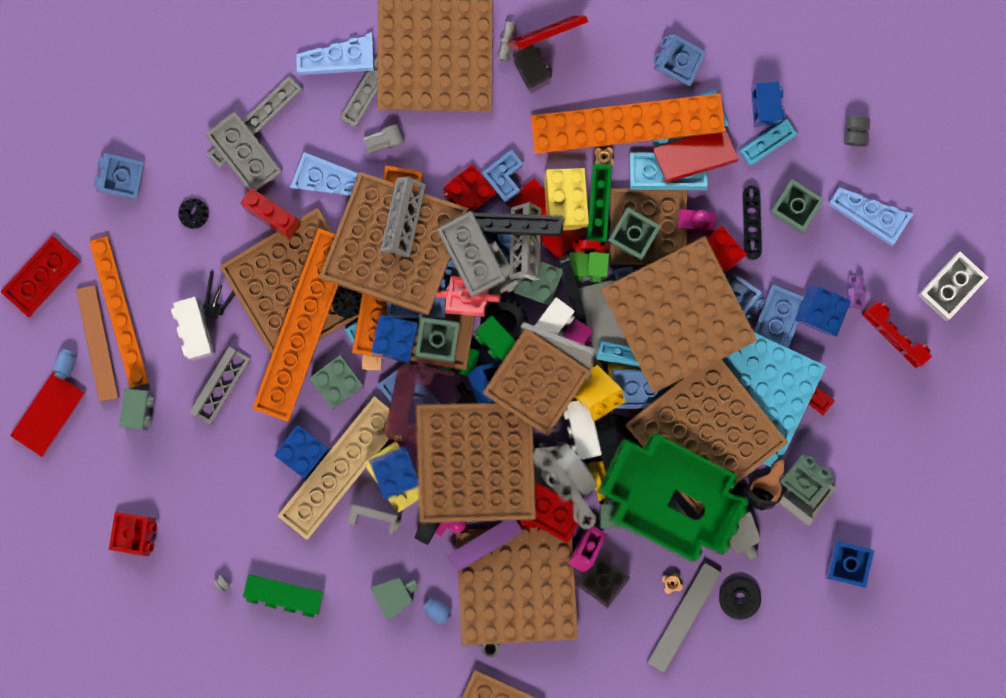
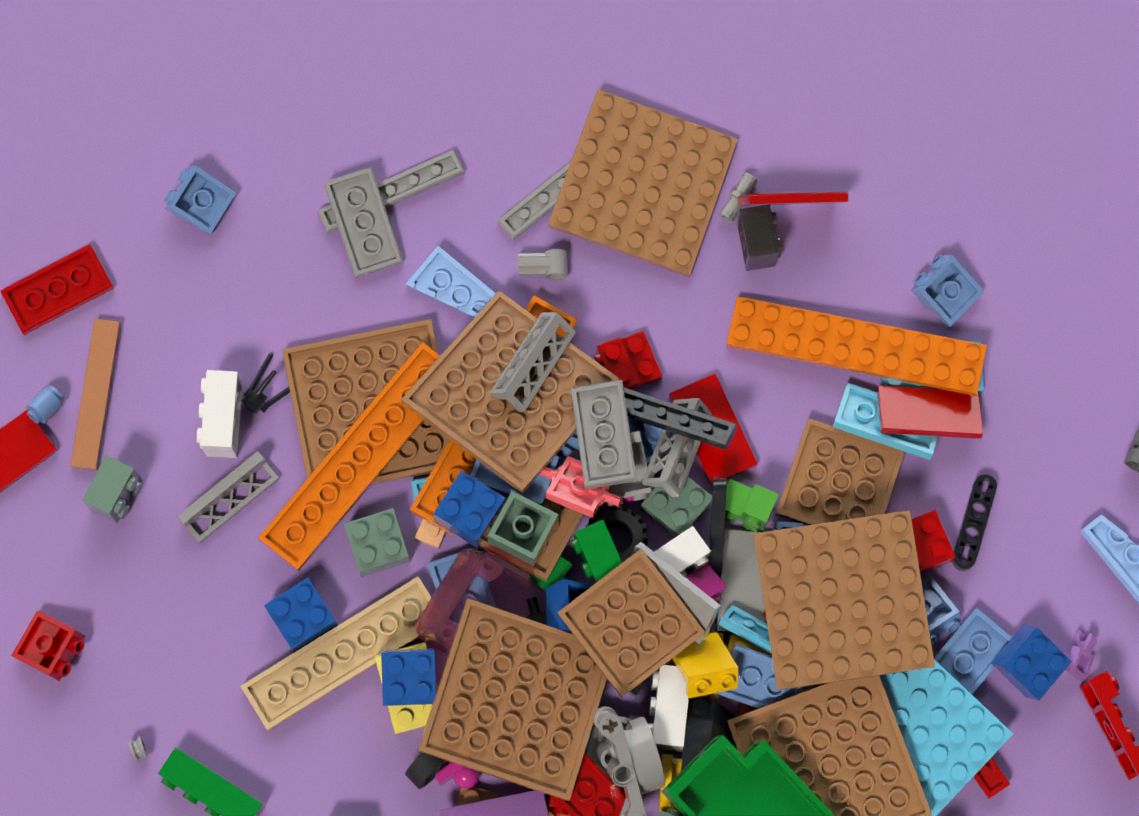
camera: 20 degrees right, 10 degrees down
orange plate [89,236,149,389] -> none
black gear [178,198,209,229] -> none
red brick [240,188,301,240] -> none
light blue wing [297,33,374,75] -> none
black gear [332,288,362,318] -> none
light grey panel [347,504,401,535] -> none
medium blue plate [482,150,524,203] -> none
light yellow brick [544,168,589,230] -> none
red plate [571,240,610,254] -> none
green brick [587,164,612,244] -> none
light nougat plate [594,147,614,166] -> none
sand green brick [607,207,661,262] -> none
dark pink tile [679,209,716,232] -> none
medium azure tile [739,119,798,166] -> none
blue brick [751,82,785,127] -> none
sand green brick [769,179,824,234] -> none

